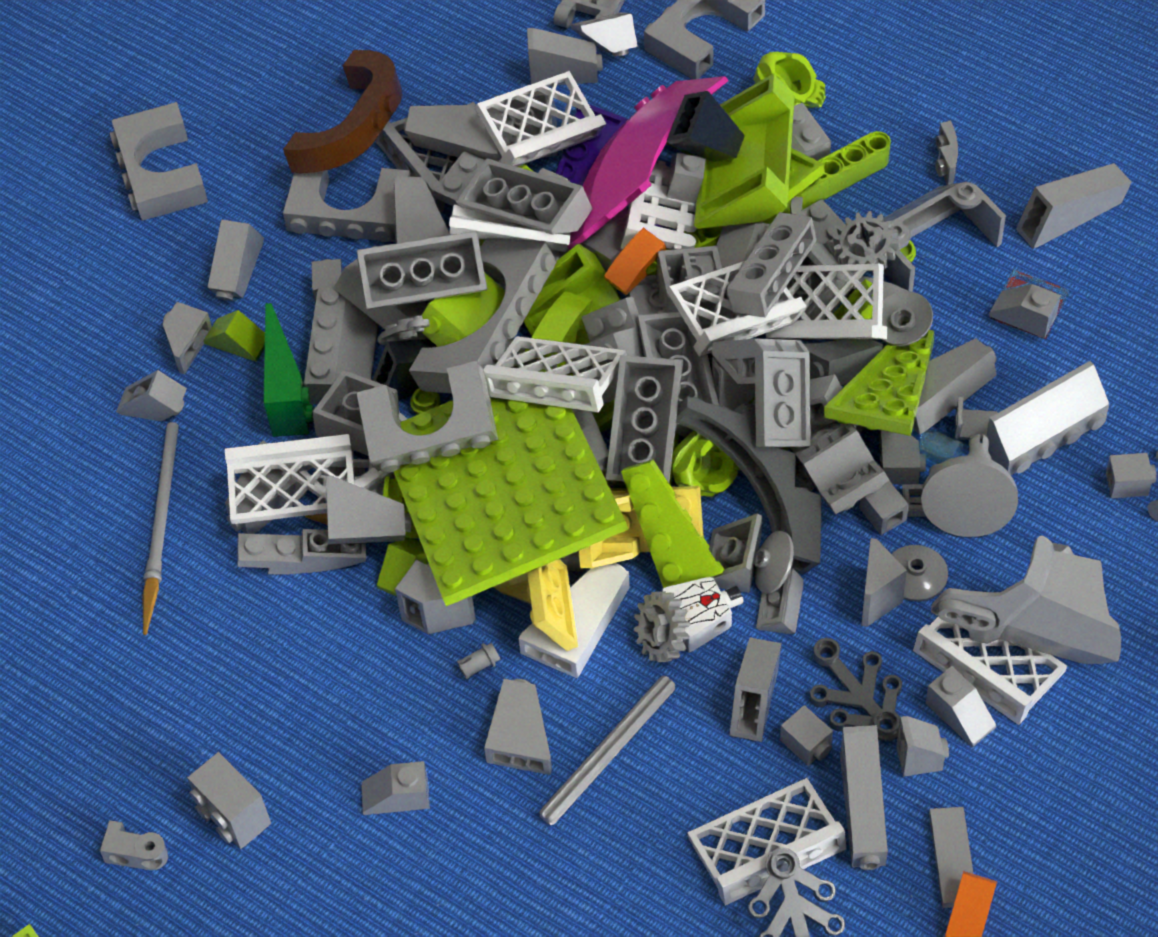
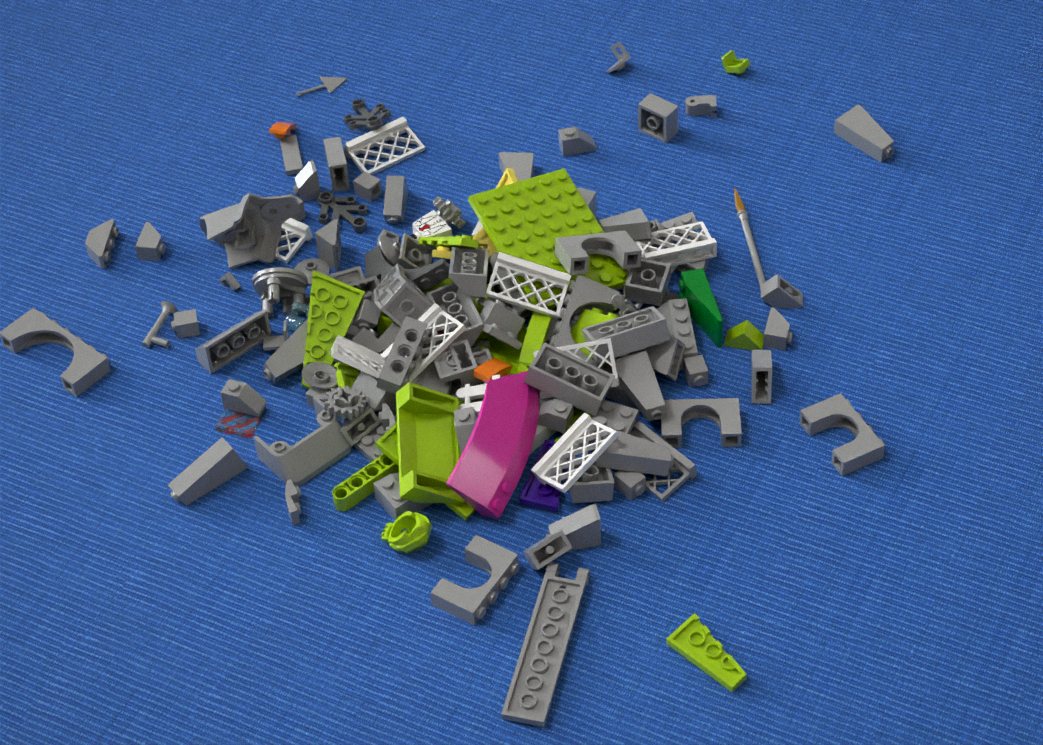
camera: 170 degrees right, 10 degrees down
reddish brown arch [283,50,403,173] -> none
light grey axle [539,676,675,825] -> none
black slope [667,91,745,162] -> none

